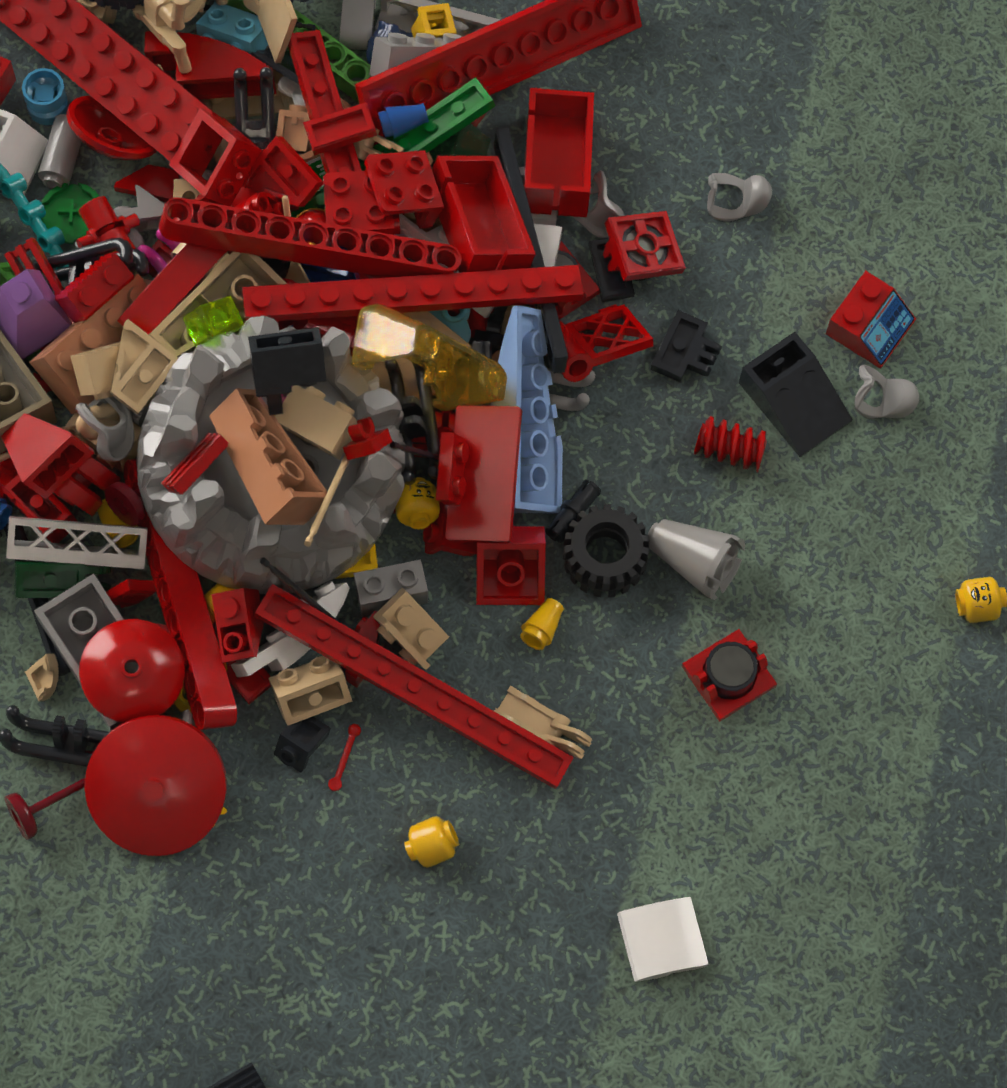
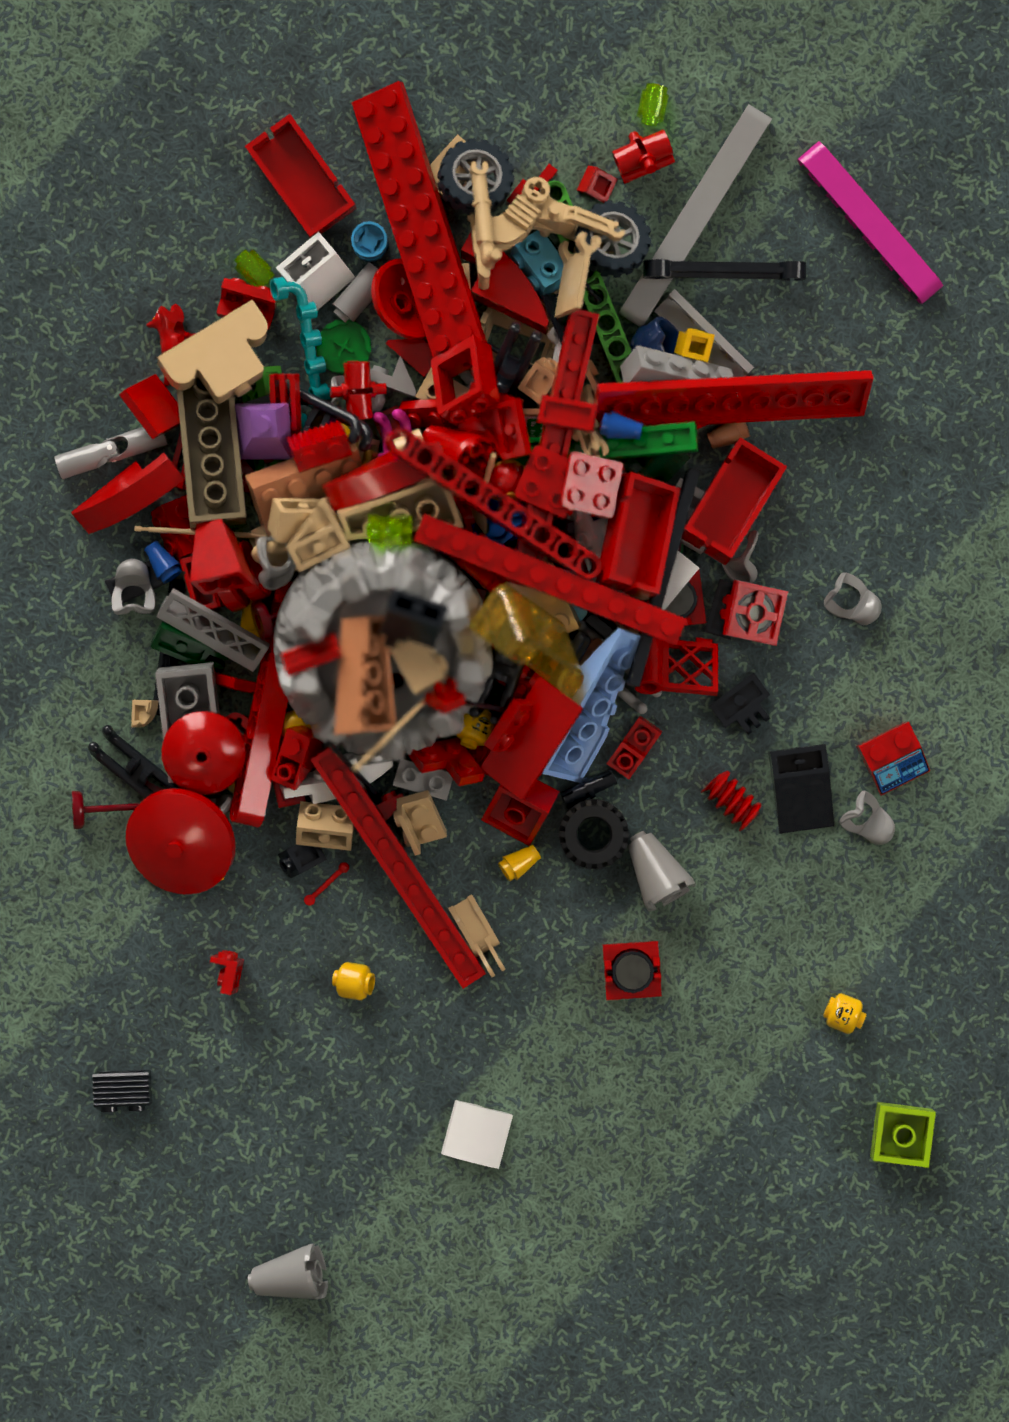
camera: 30 degrees right, 20 degrees up
none -> red bracket [210,950,244,995]
none -> red plate [408,737,485,786]
none -> red slope [606,716,663,779]
none -> nougat cone [707,422,750,449]

